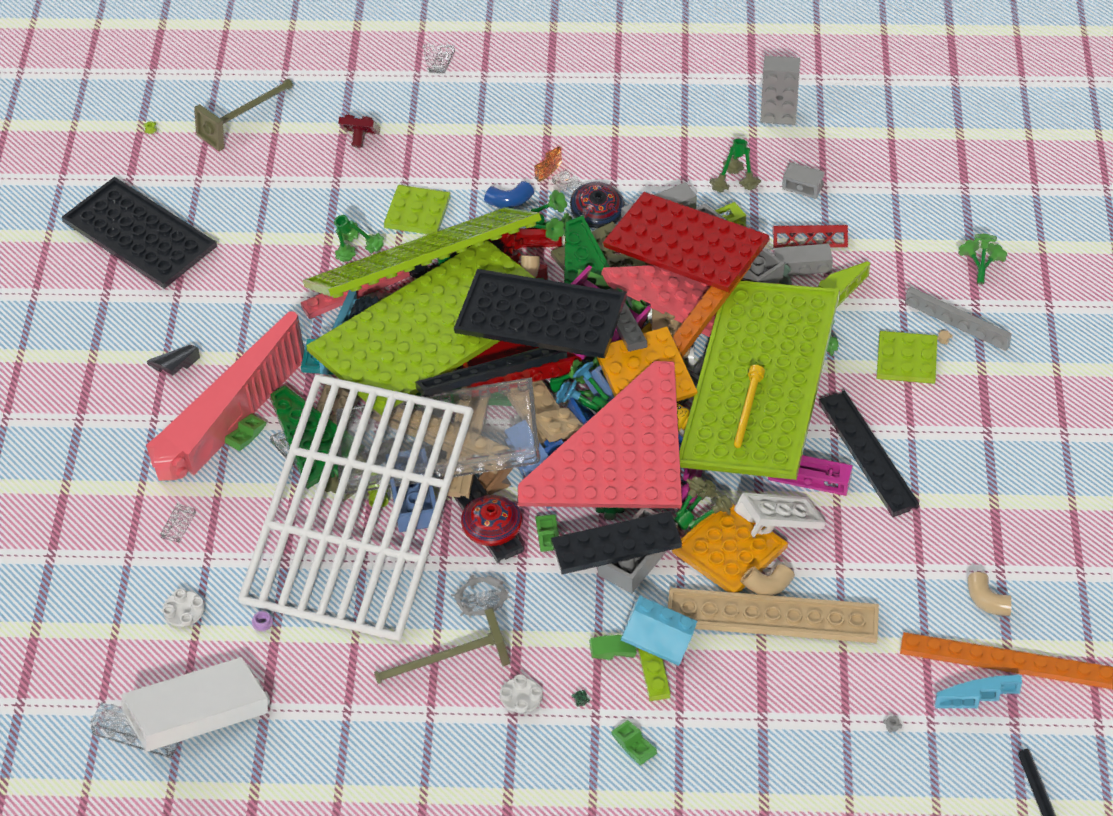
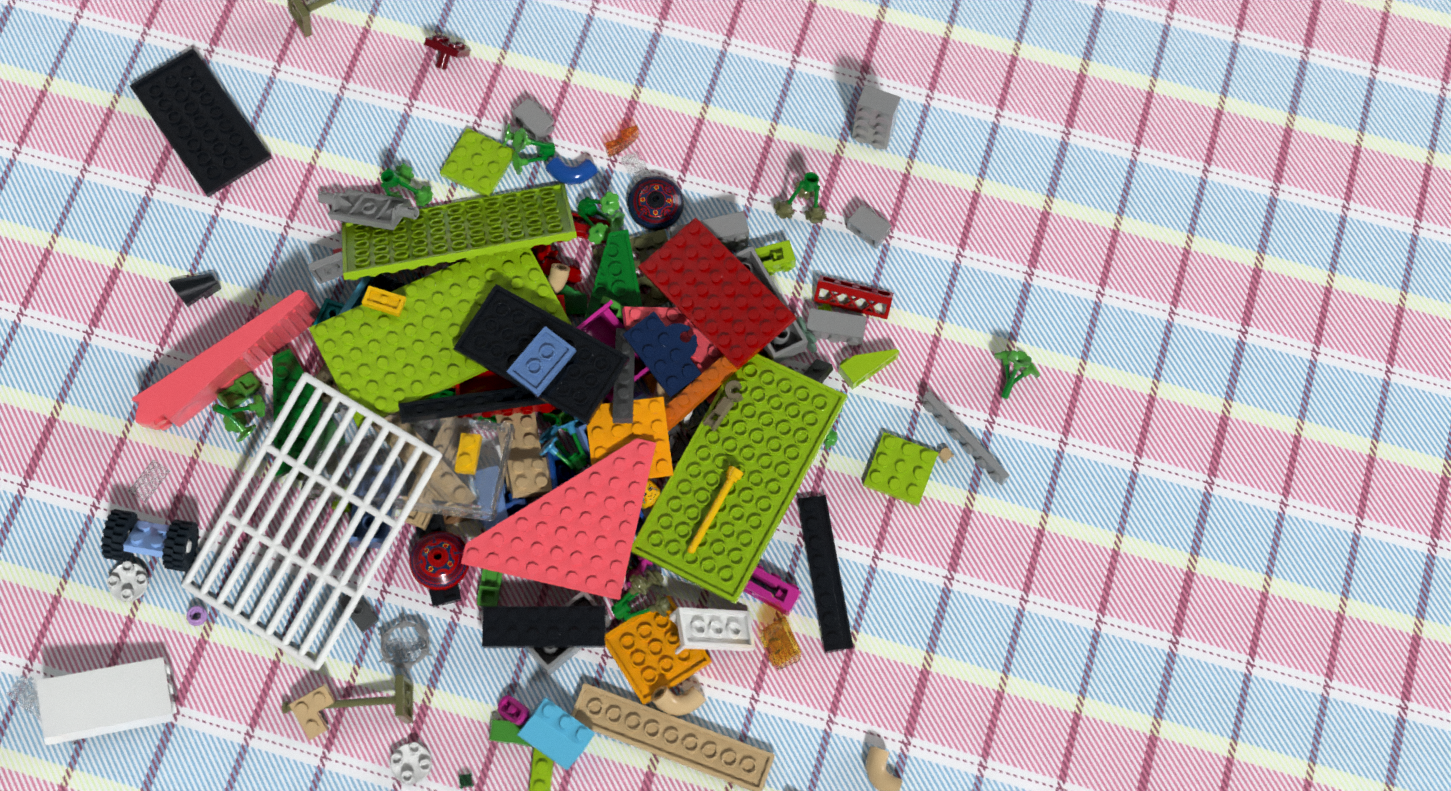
camera: 10 degrees right, 20 degrees up
none -> black plate [101,509,199,572]
none -> bright green plant [213,394,265,443]
none -> tan plate [289,683,336,740]
none -> light grey tile [307,251,343,284]
none -> light grey plate [318,189,419,230]
none -> dark grey plate [338,589,379,633]
none -> yellow plate [362,286,406,317]
none -> yellow plate [454,433,482,475]
none -> dark pink plate [498,695,529,726]
none -> bright green plant [502,123,555,175]
none -> medium blue plate [506,326,576,396]
none -> light grey brick [512,98,555,141]
none -> dark blue plate [622,312,702,398]
none -> dark tan piece [703,380,744,432]
none -> clear yellow slope [759,616,802,671]

